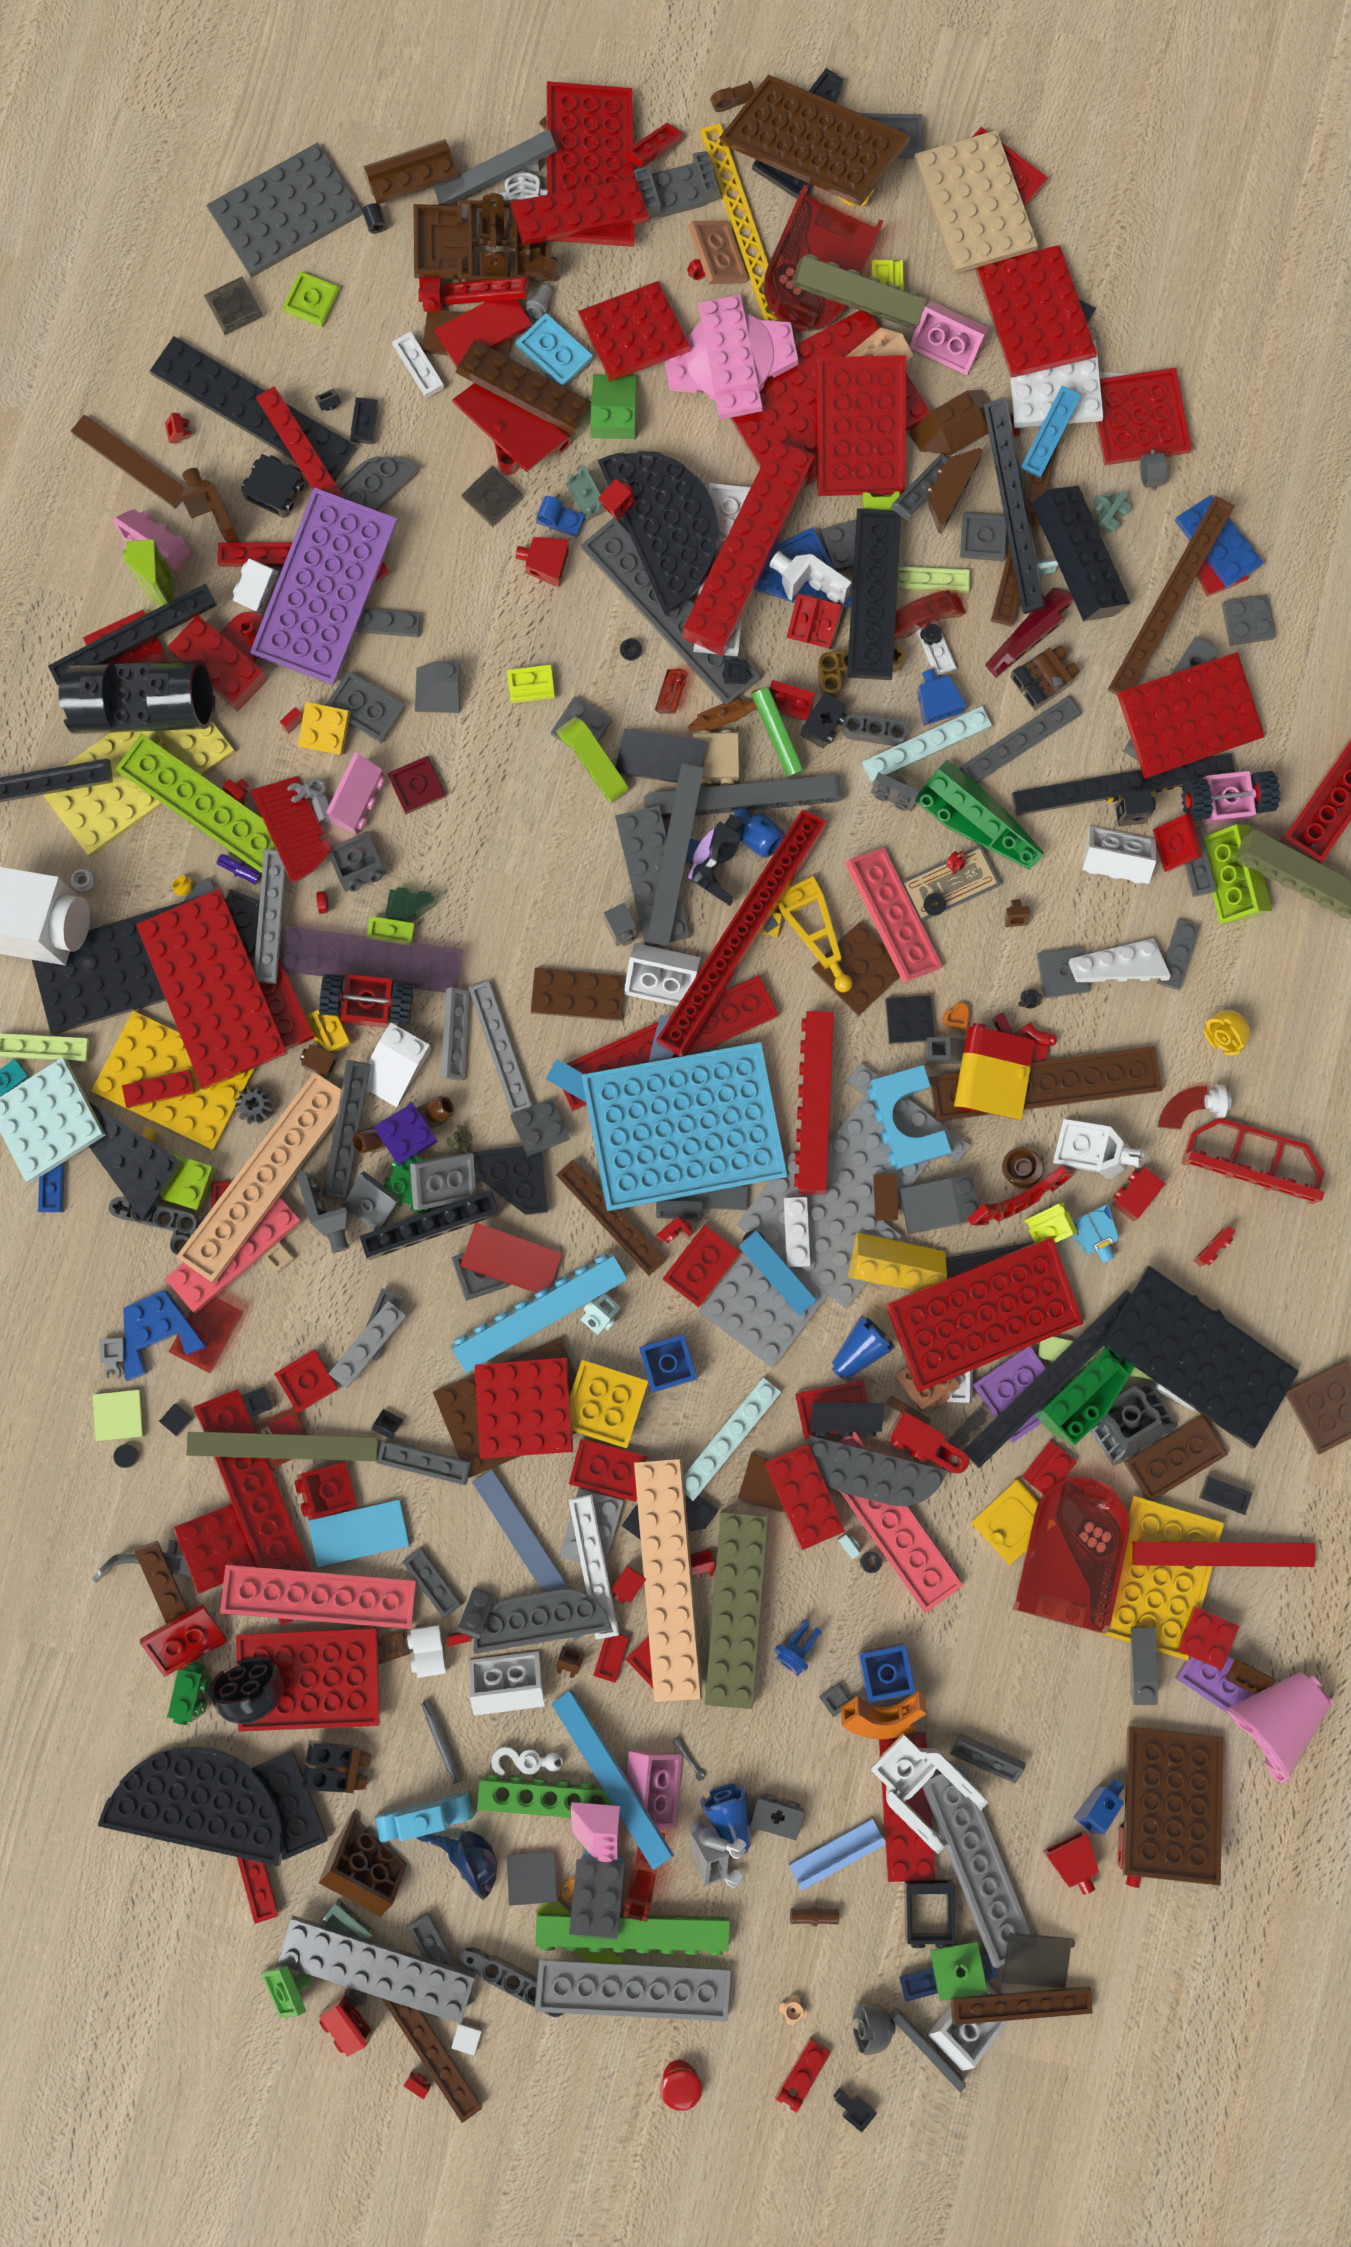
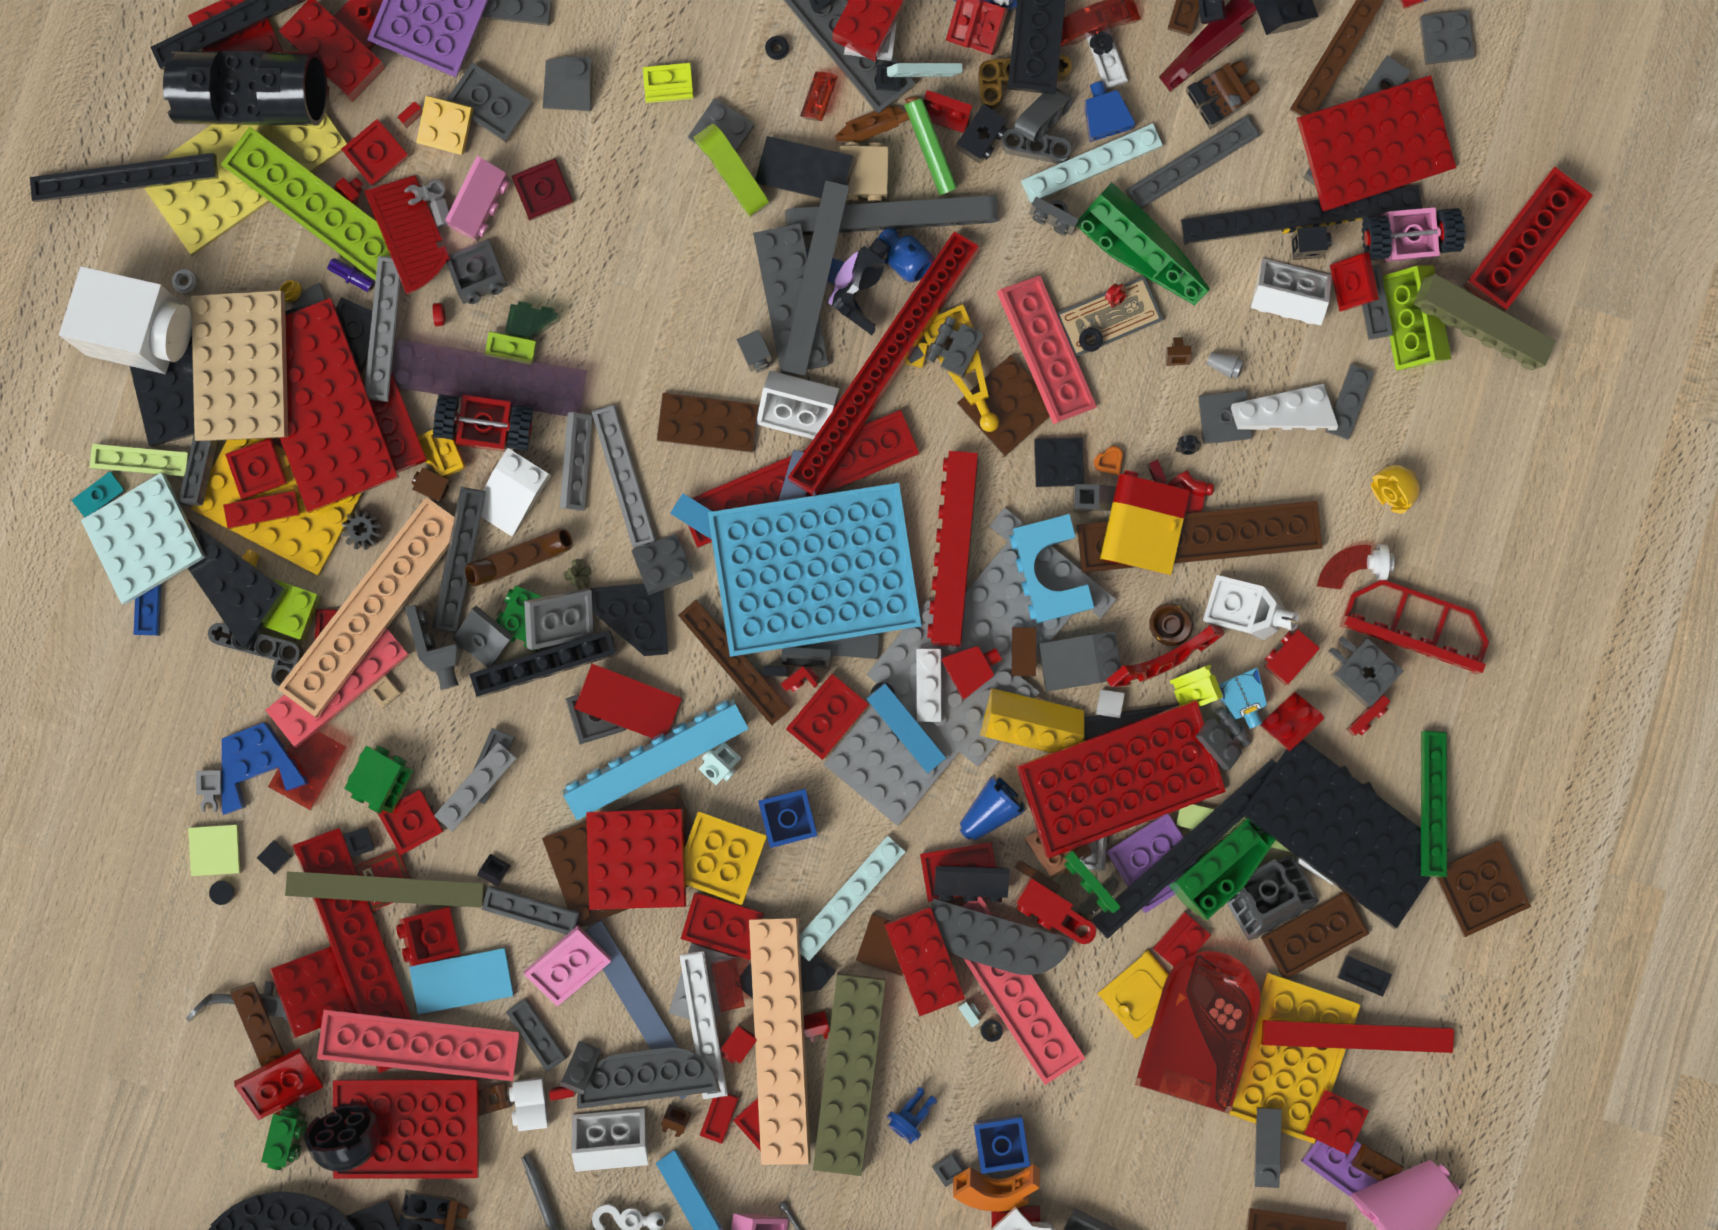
camera: 10 degrees right, 5 degrees up
dark purple plate [374,1102,438,1166] -> none
none -> dark grey plate [178,434,218,506]
none -> tan plate [191,291,288,441]
none -> red tile [225,438,288,500]
none -> red plate [341,119,409,187]
none -> green brick [344,745,414,814]
none -> bright pink plate [524,926,611,1007]
none -> clear red plate [711,958,745,1012]
none -> black tile [763,666,788,677]
none -> light aqua tile [887,63,963,77]
none -> dark grey plate [926,317,984,378]
none -> red torso [941,646,1002,700]
none -> dark grey beam [1014,87,1073,143]
none -> green plate [1063,851,1120,913]
none -> white tile [1097,689,1125,718]
none -> dark grey plate [1196,706,1252,770]
none -> light grey cone [1207,352,1244,379]
none -> red plate [1260,692,1325,752]
none -> dark grey hinge [1328,636,1403,708]
none -> green tile [1421,730,1447,878]

